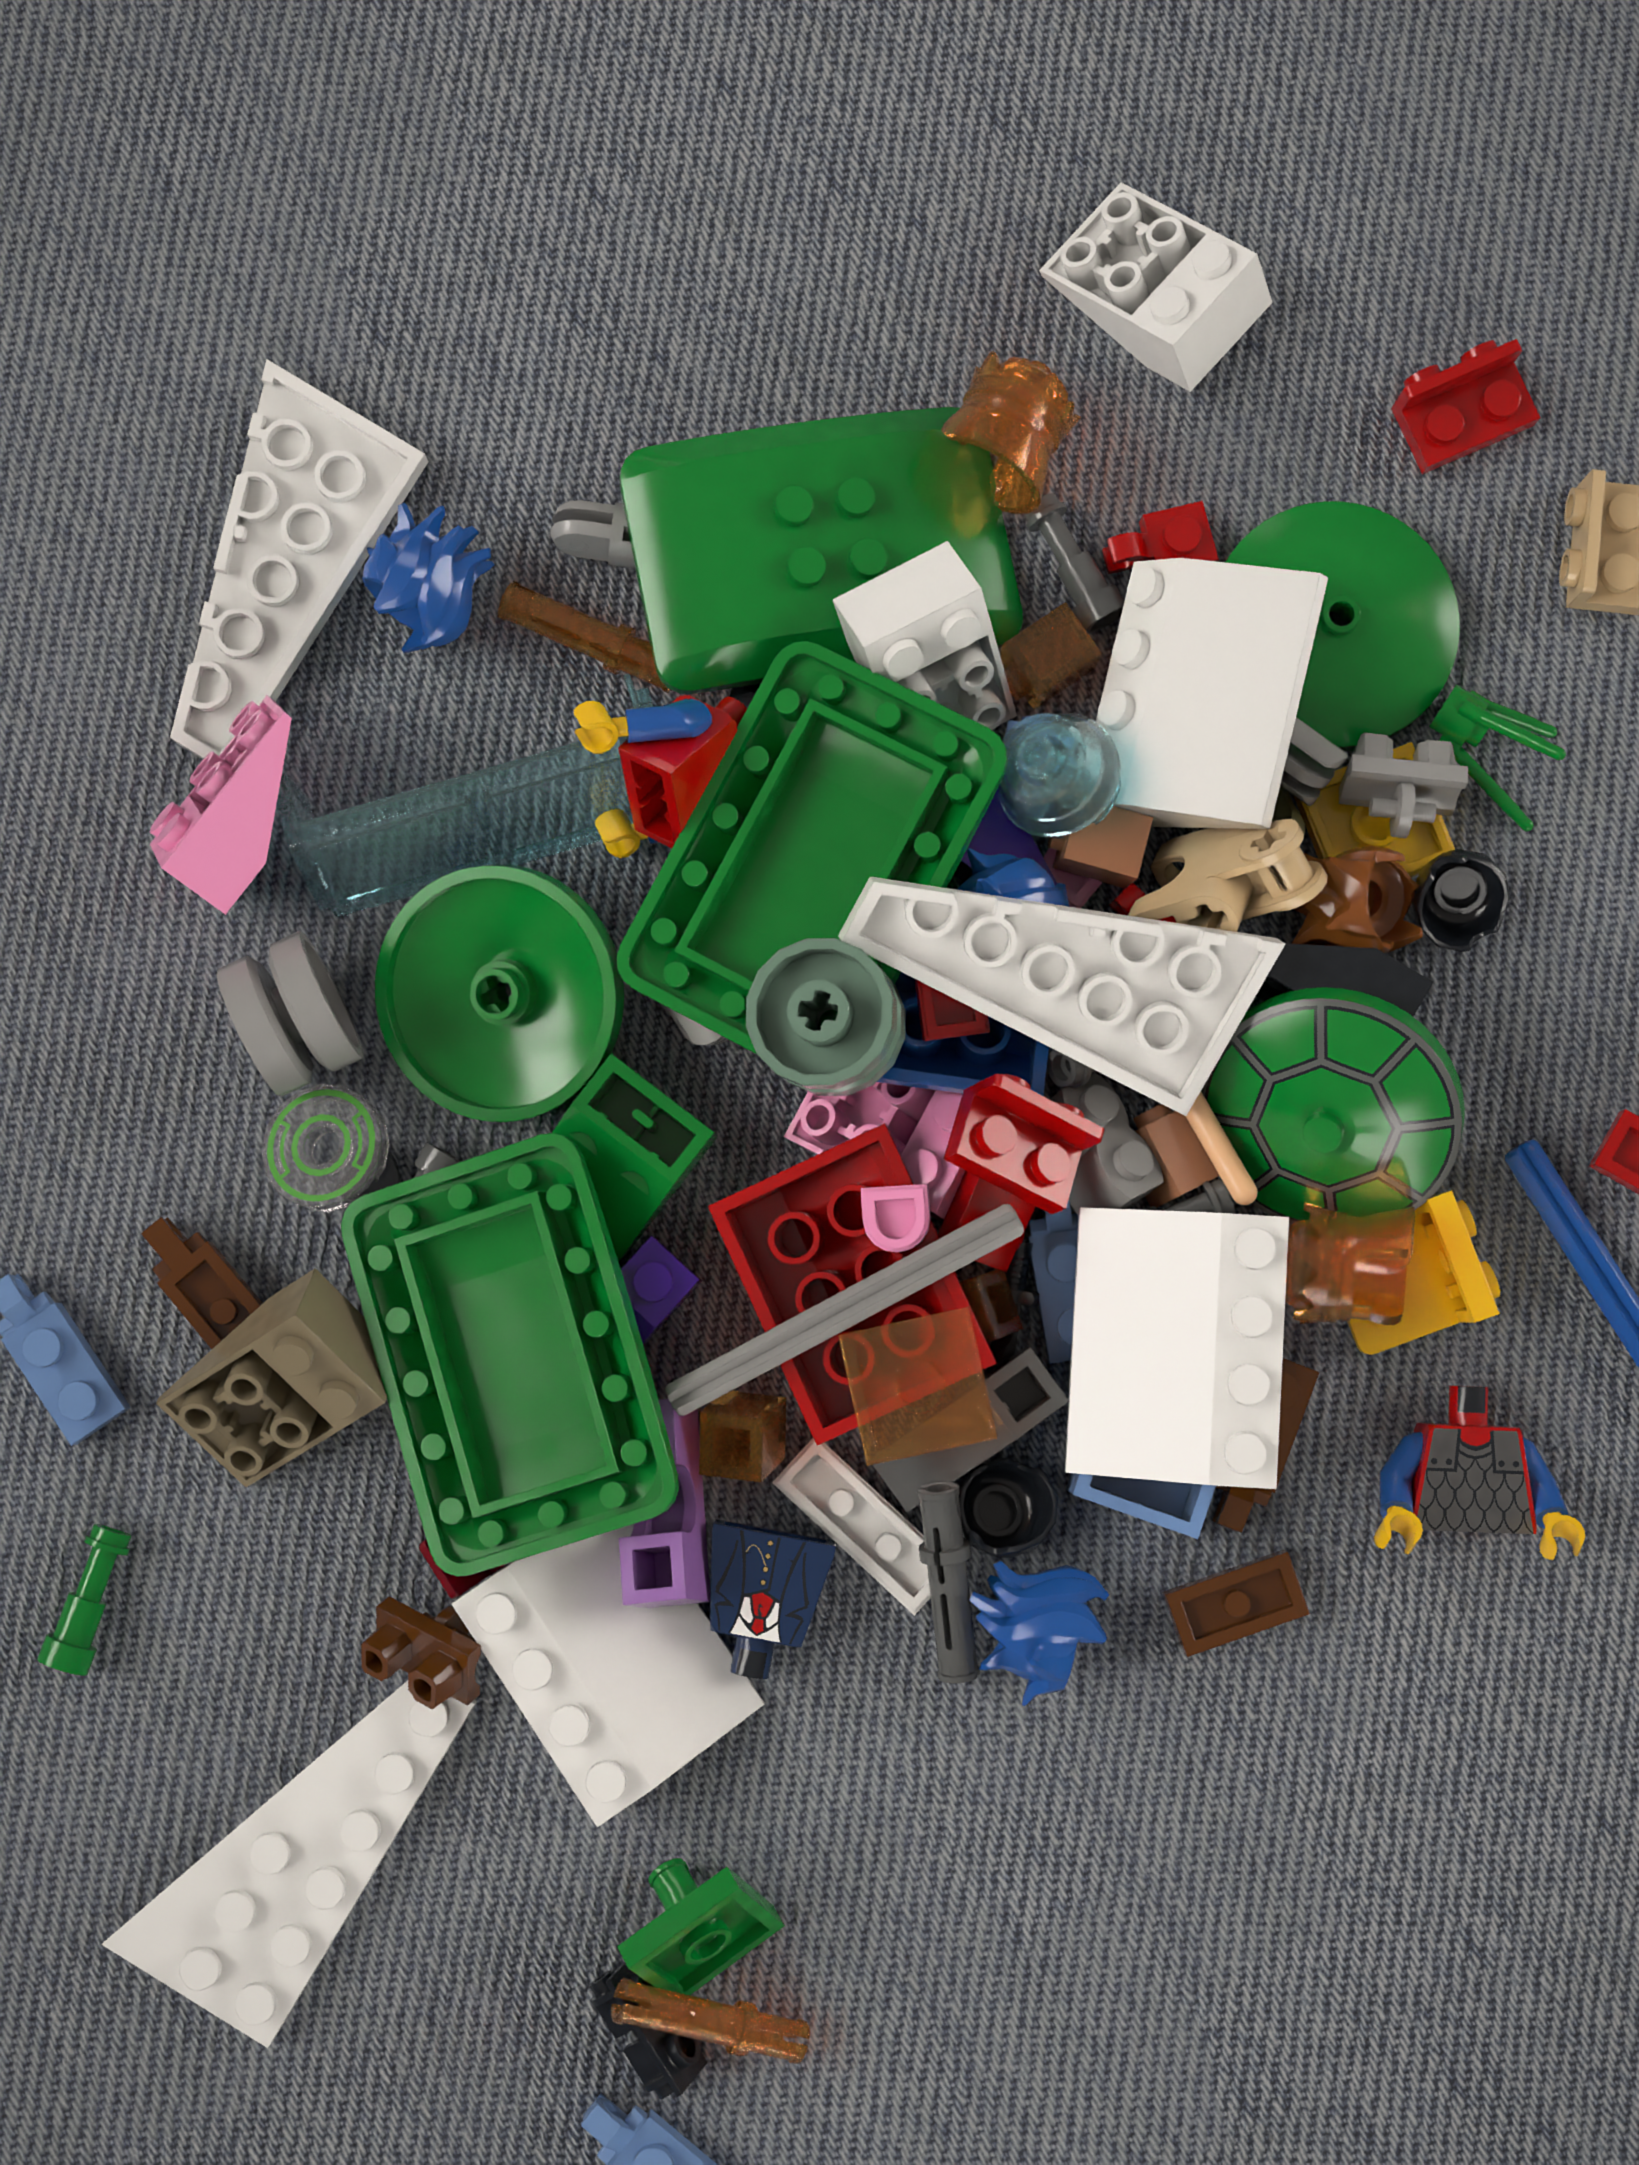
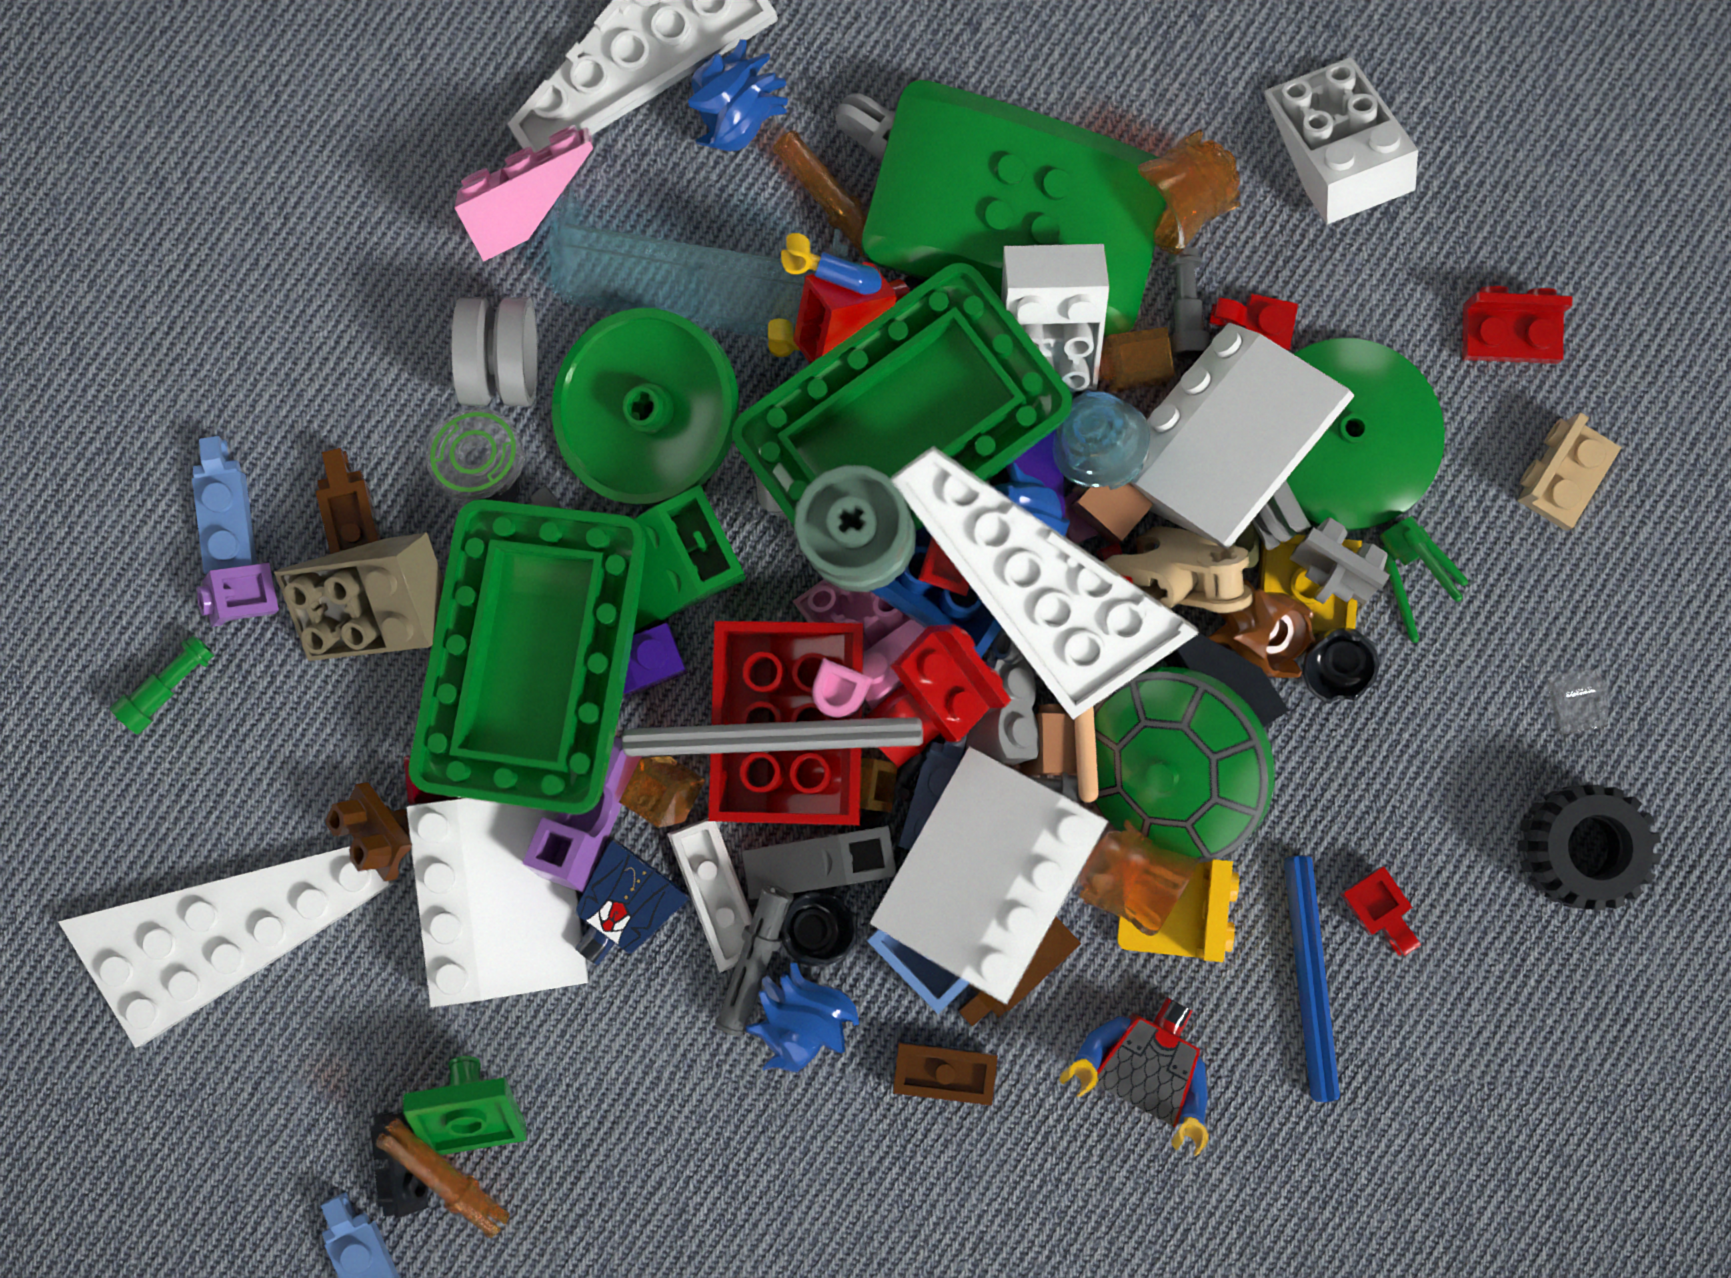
camera: 20 degrees right, 0 degrees up
clear orange tile [838,1306,998,1466] -> none
none -> medium lavender bracket [197,563,279,627]

